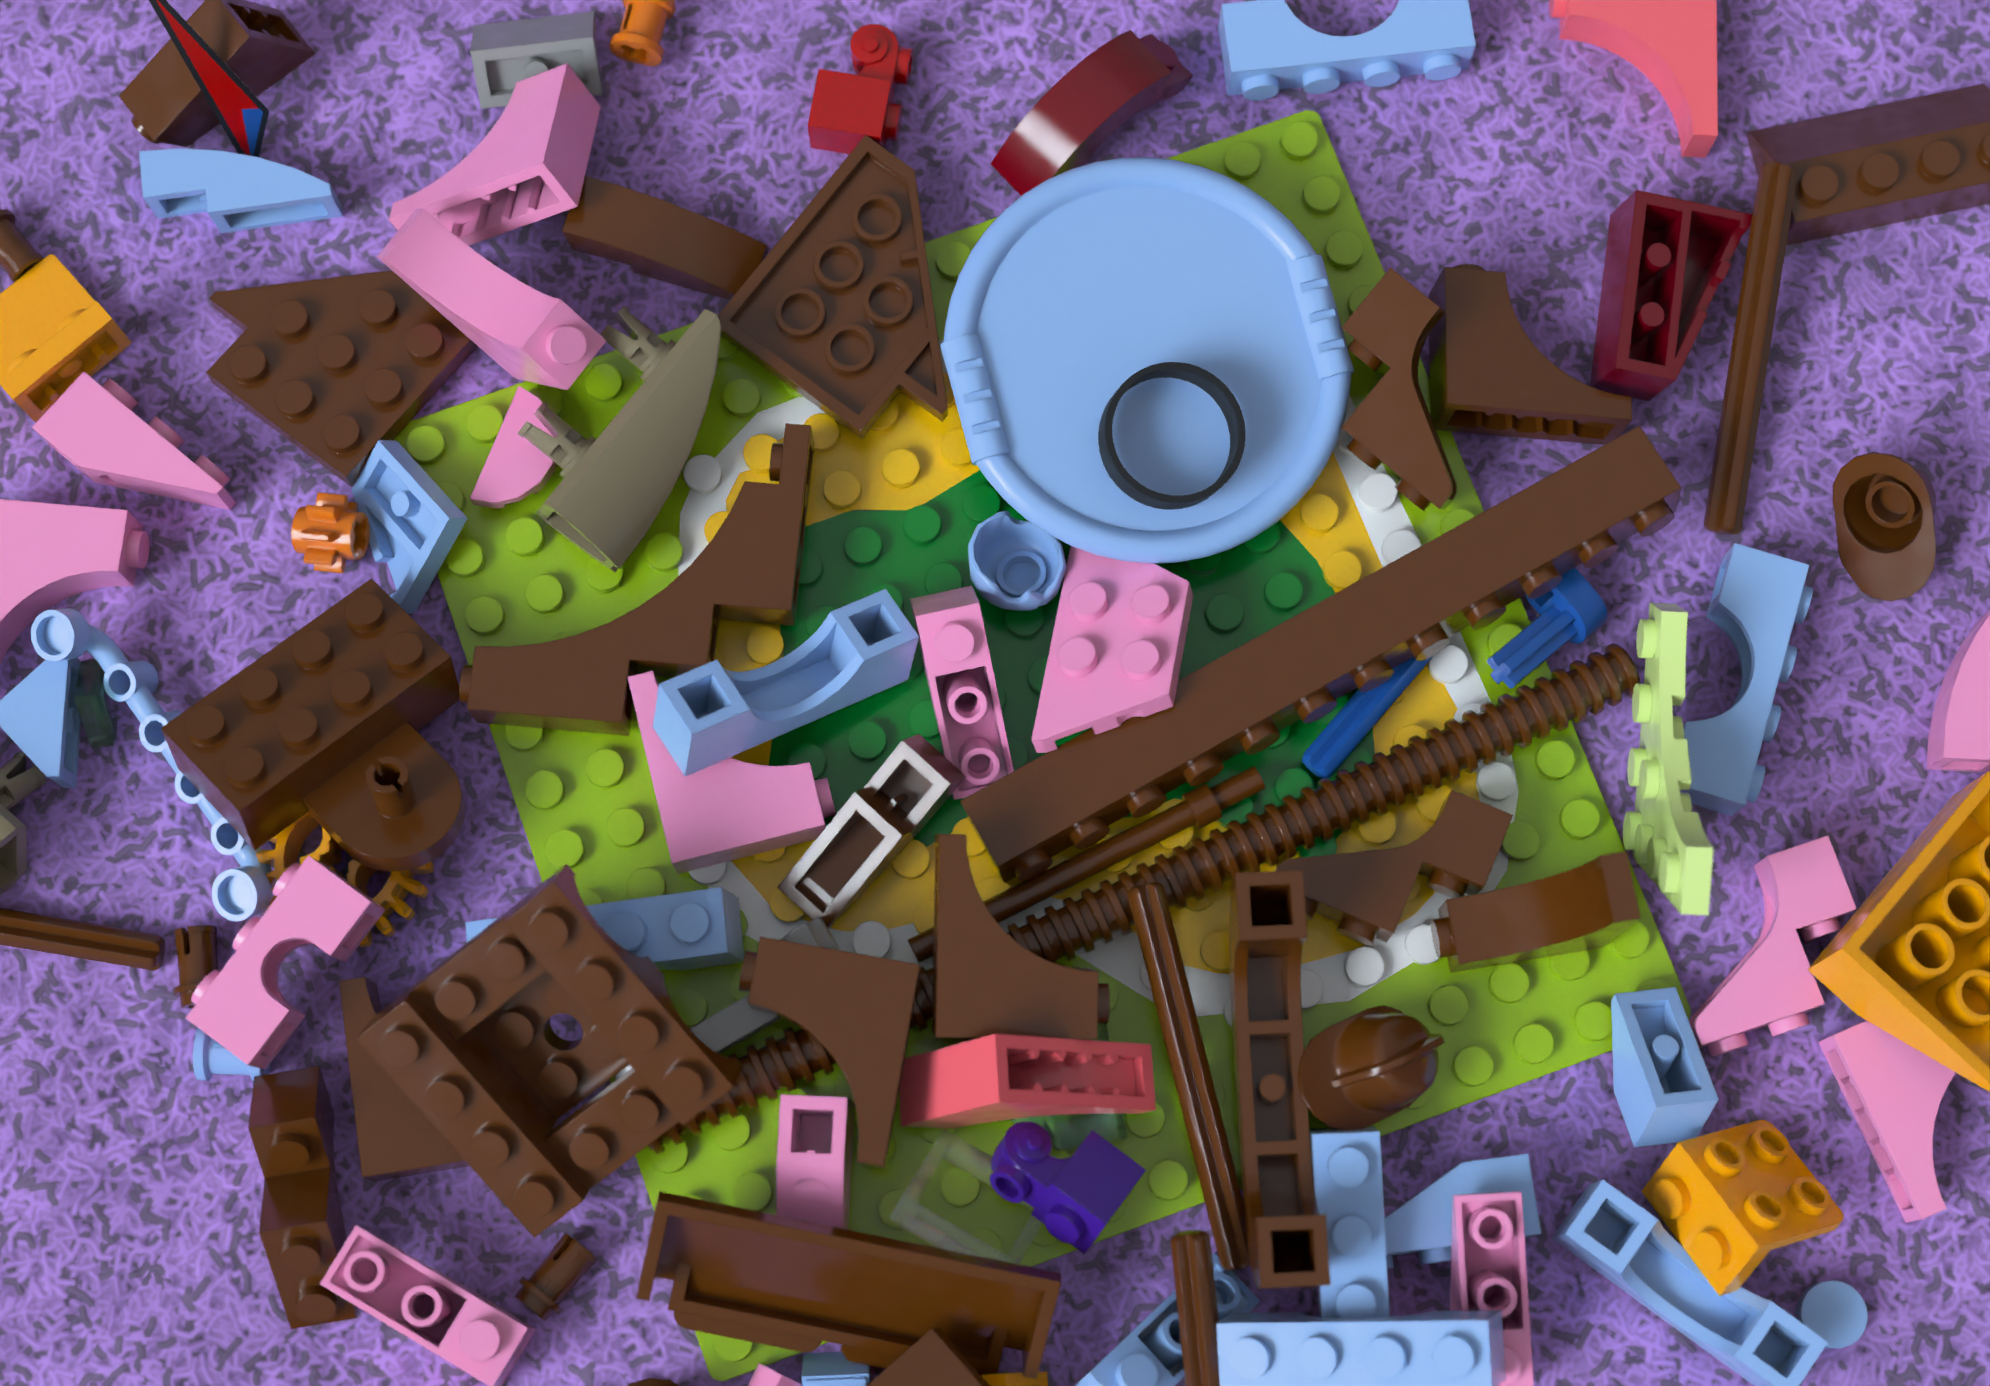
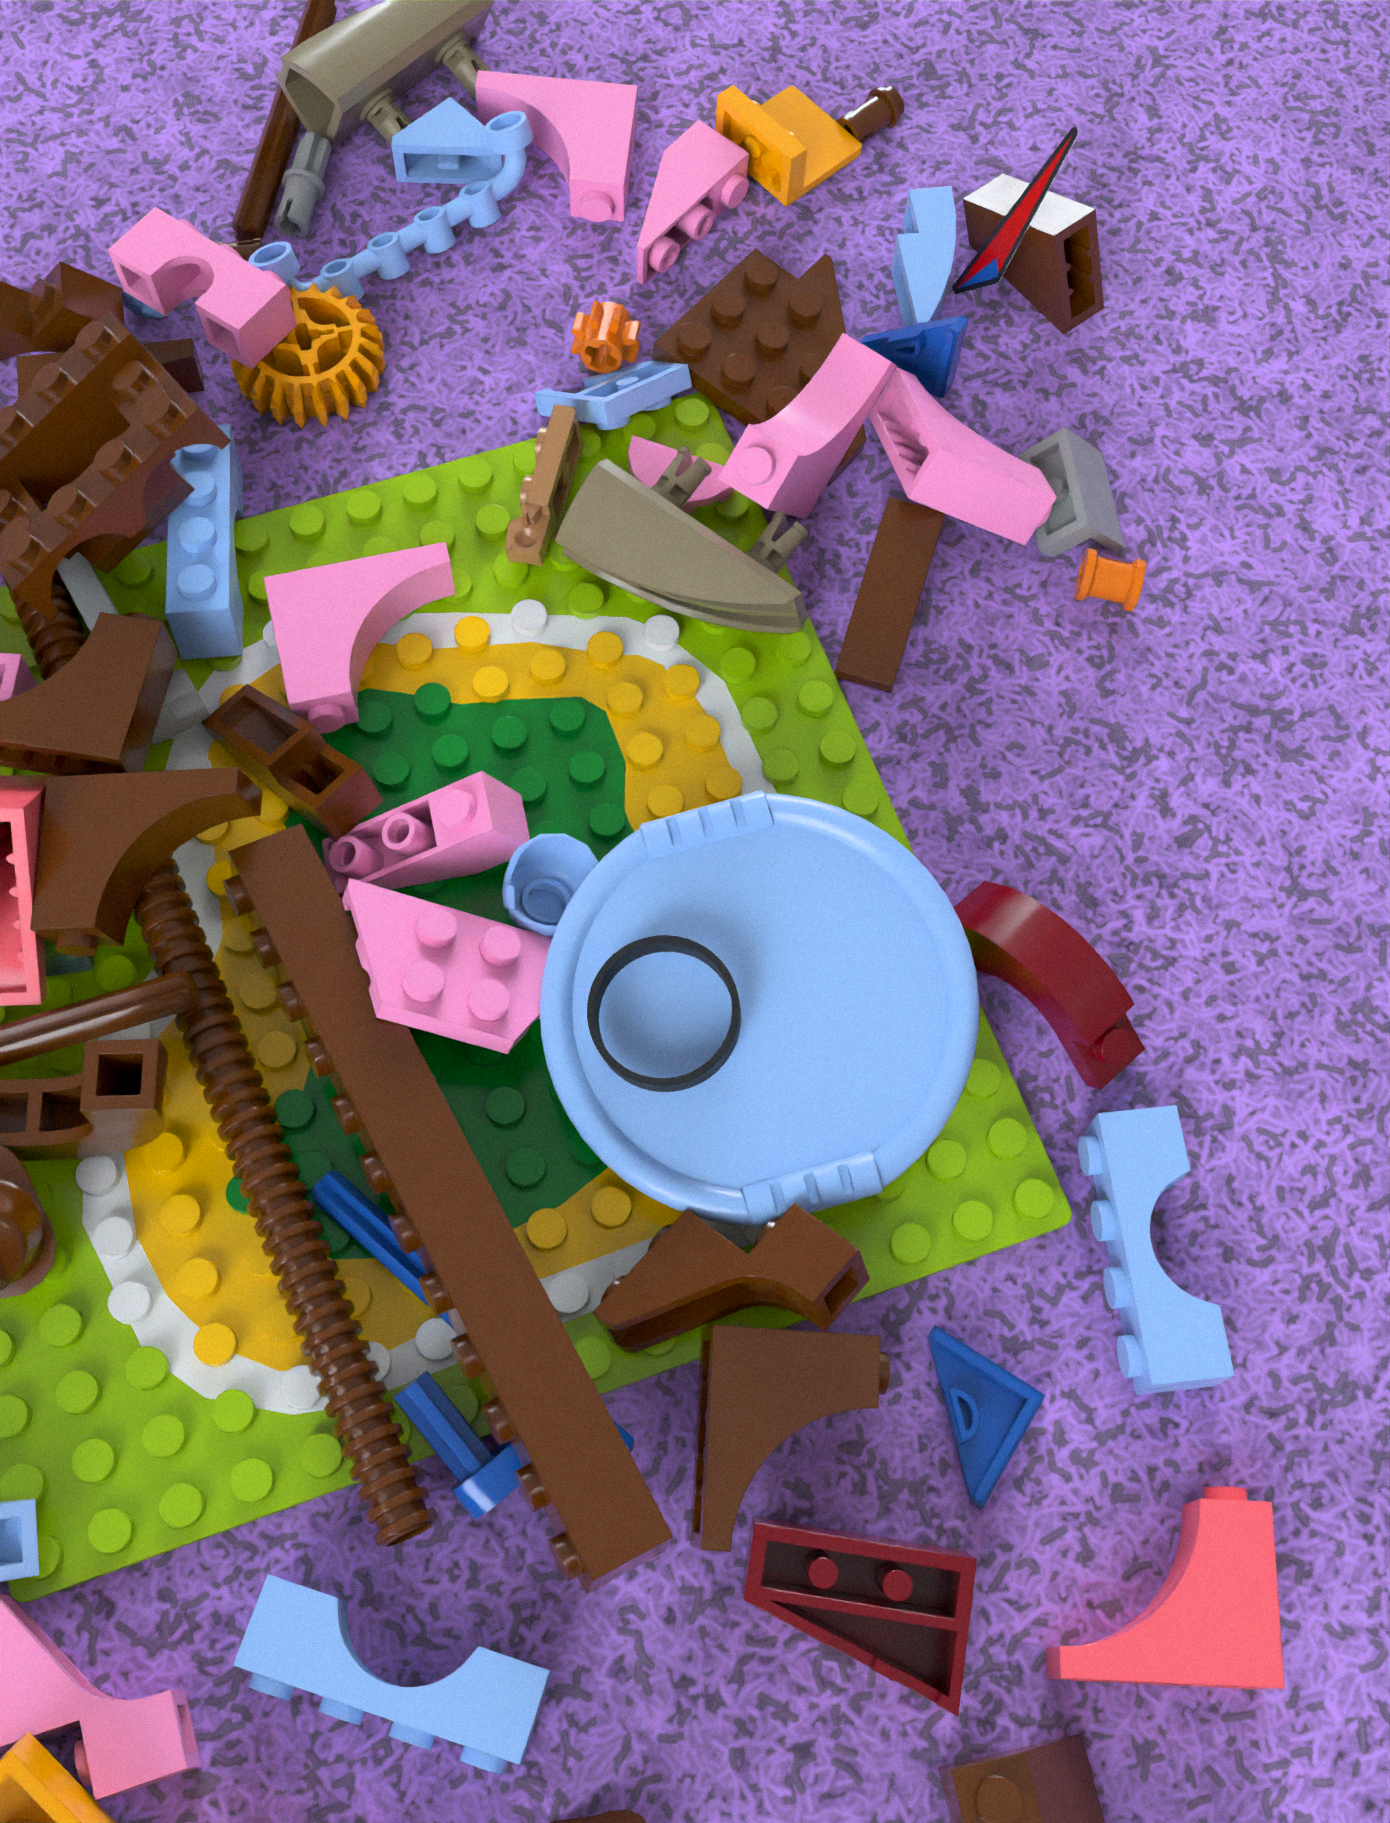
camera: 85 degrees right, 10 degrees down
tile [74,659,117,749] -> none
reddish brown brick [161,578,465,871] -> none
reddish brown arch [459,423,815,736] -> none
light blue arch [653,589,919,777] -> none
reddish brown wing [718,135,948,439] -> none
red brick [807,24,913,154] -> none
reddish brown bar [907,766,1265,963] -> none
reddish brown arch [1276,790,1513,945] -> none
reddish brown arch [1431,851,1641,973] -> none
yellowish green plate [1623,603,1714,915] -> none
reddish brown axle [1704,162,1798,535] -> none
none -> light grey axle [273,132,332,238]
none -> medium nougat hinge [505,404,584,566]
none -> blue tile [860,315,969,399]
none -> blue tile [927,1325,1046,1510]

